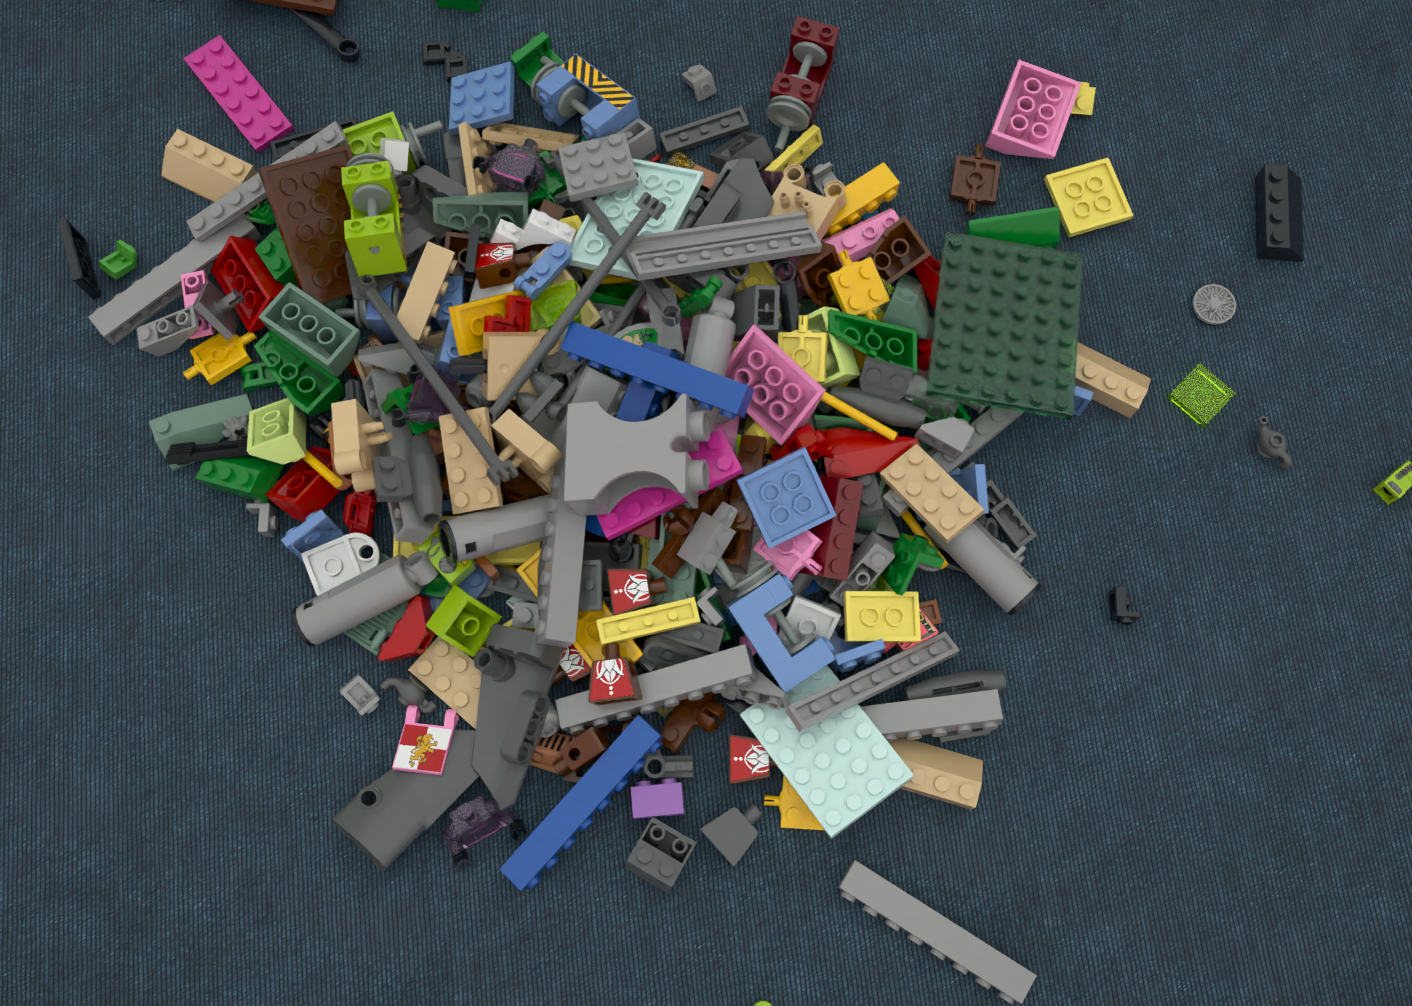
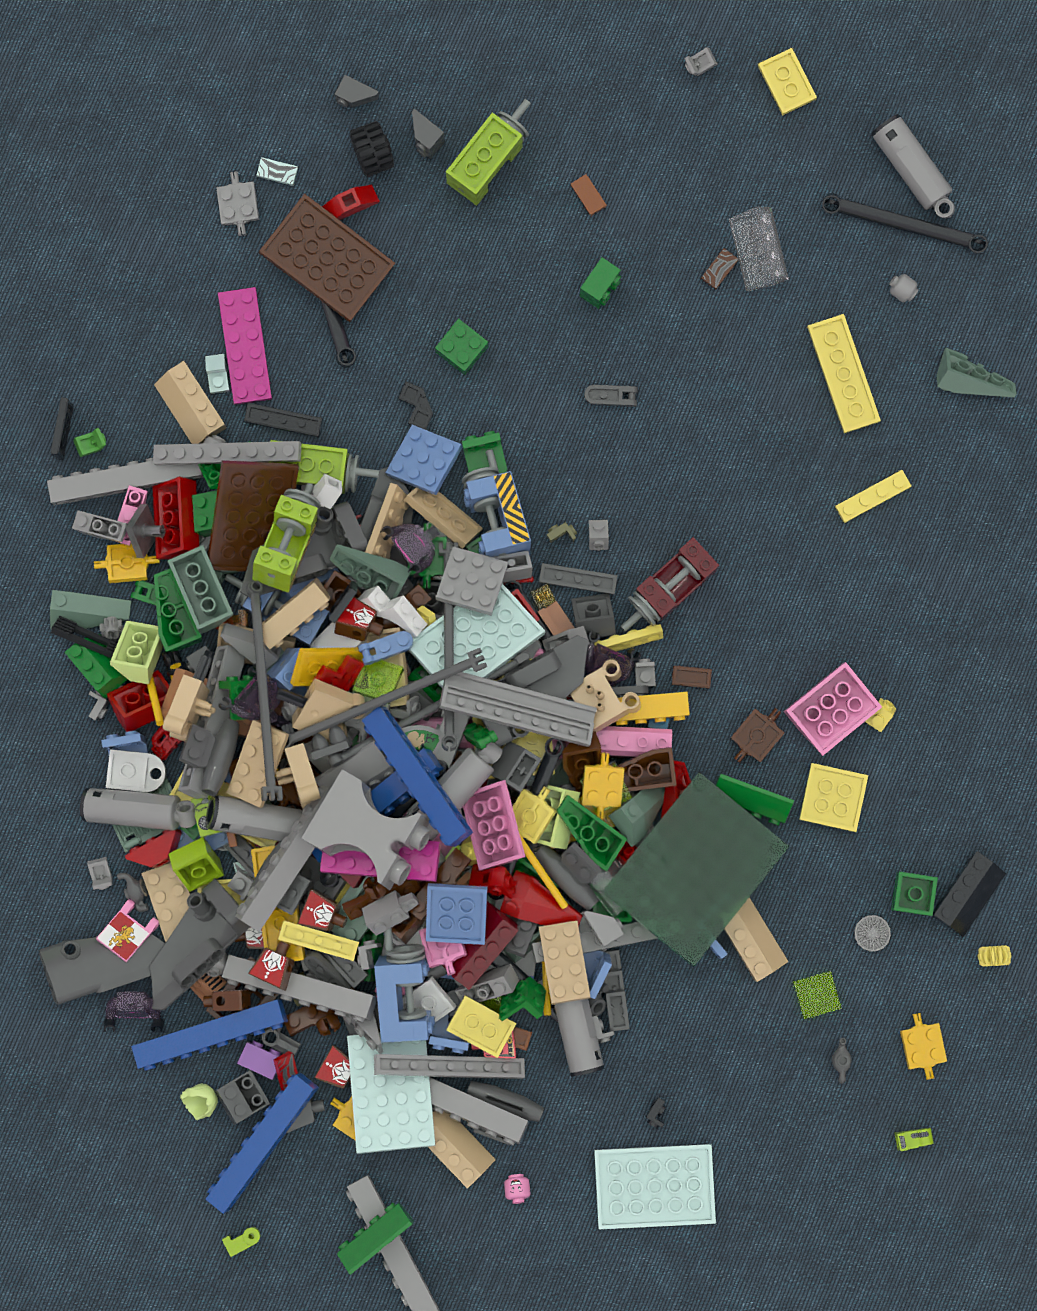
camera: 30 degrees right, 10 degrees up
none -> yellowish green hair [180,1083,218,1120]
none -> light aqua slope [205,354,230,394]
none -> blue brick [206,1073,319,1214]
none -> red tile [273,1051,298,1091]
none -> green slope [337,1202,414,1275]
none -> bright pink head [504,1174,530,1204]
none -> olive bracket [546,522,577,543]
none -> light aqua plate [594,1144,716,1229]
none -> reddish brown tile [672,666,712,689]
none -> green brick [891,872,938,916]
none -> yellow plate [900,1013,947,1080]
none -> light yellow gear [978,946,1011,966]

